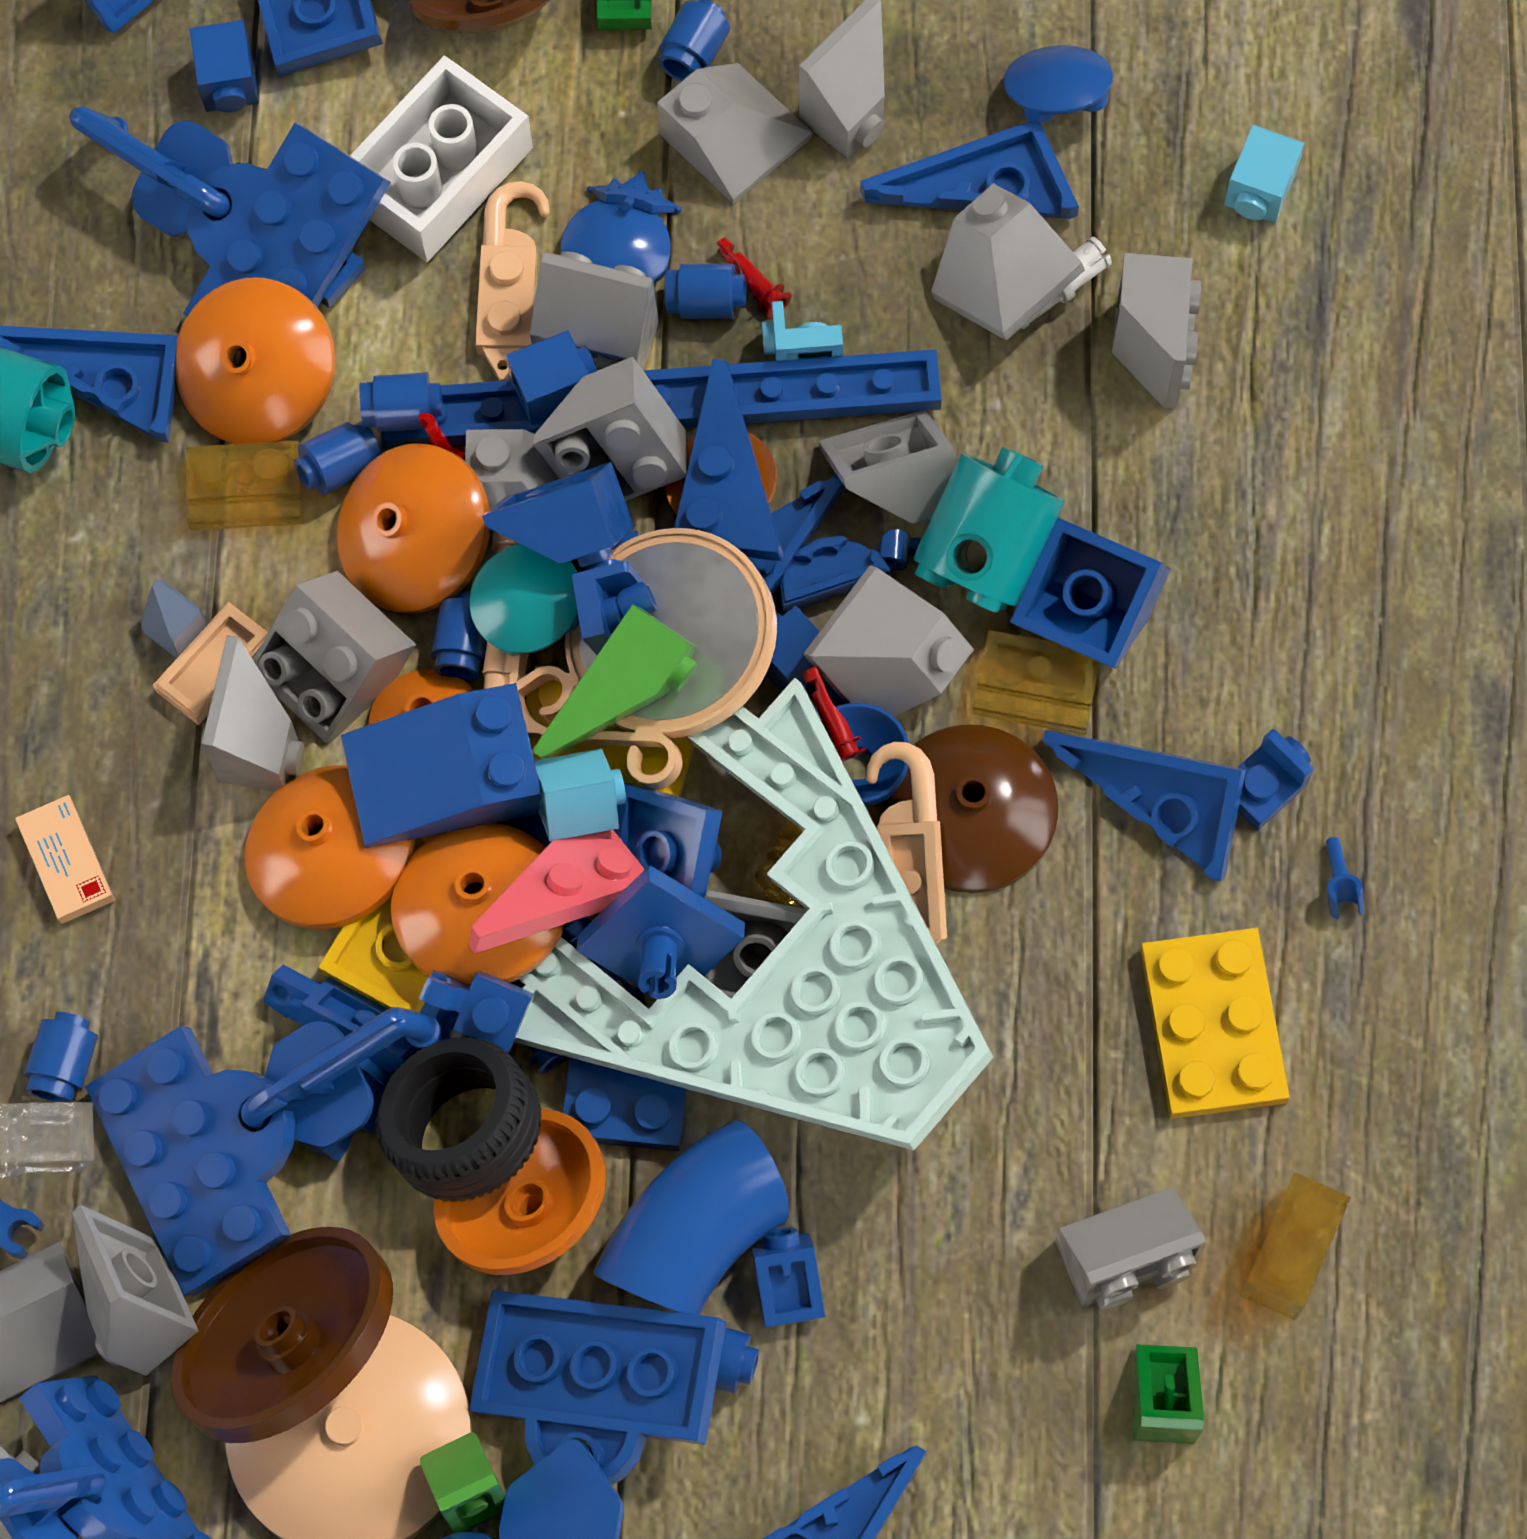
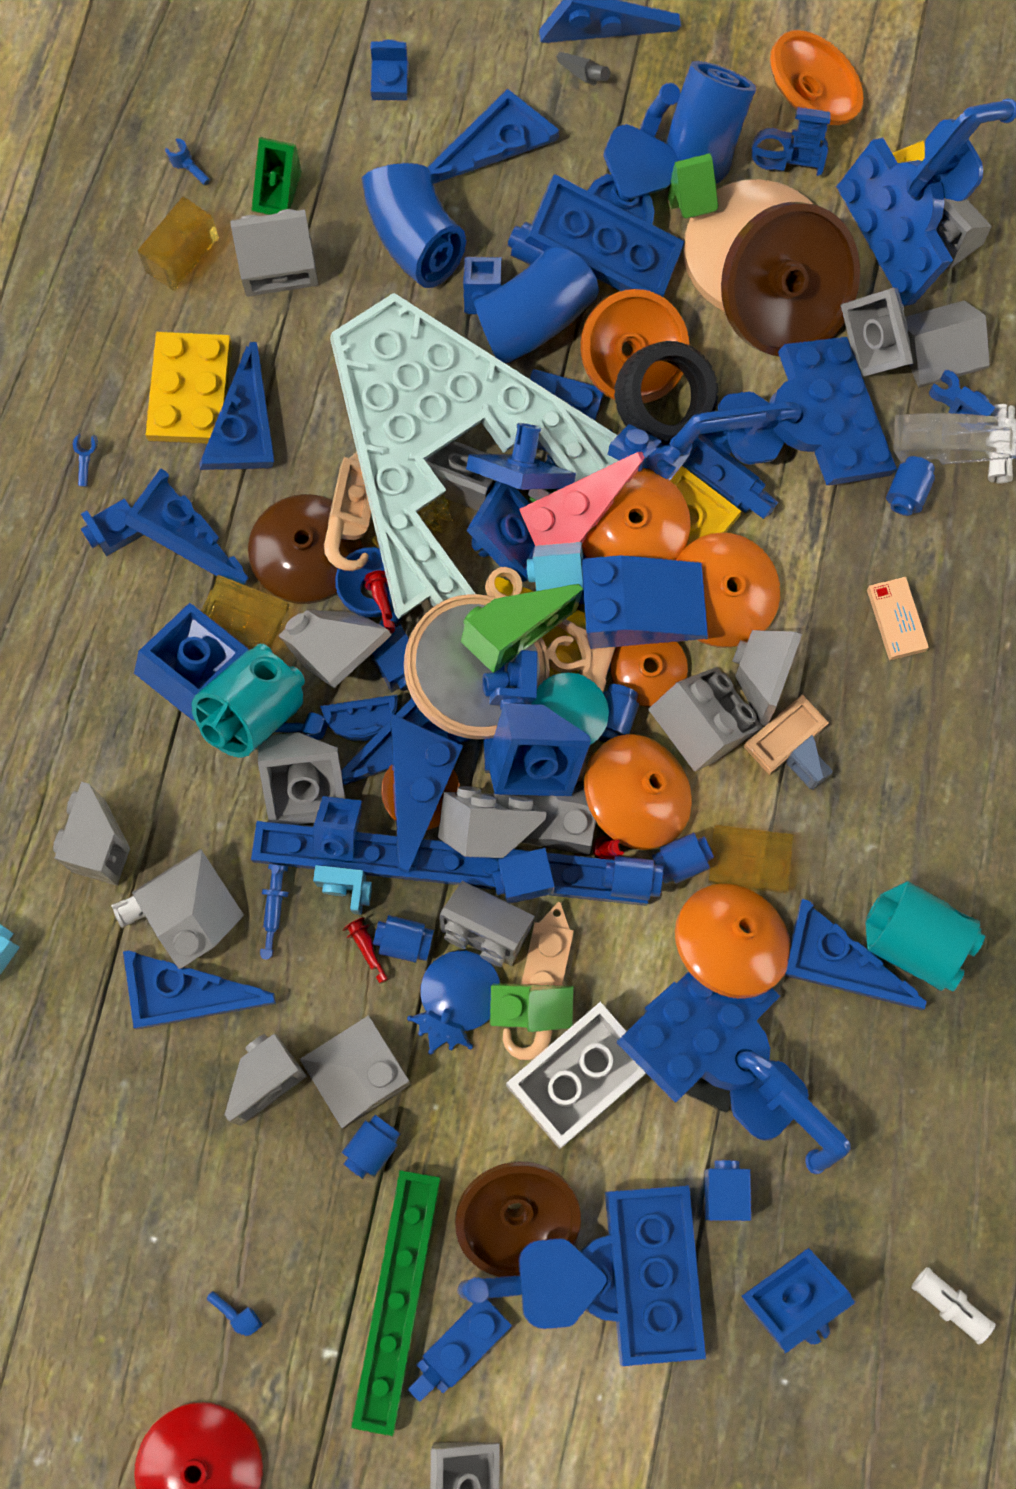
camera: 170 degrees left, 5 degrees up
blue dish [1004,45,1113,123] -> none
none -> blue hand [165,139,210,186]
none -> blue wing [199,342,274,470]
none -> blue piece [260,864,289,960]
none -> blue bracket [313,796,362,861]
none -> blue brick [362,163,466,288]
none -> bright green slope [490,983,574,1032]

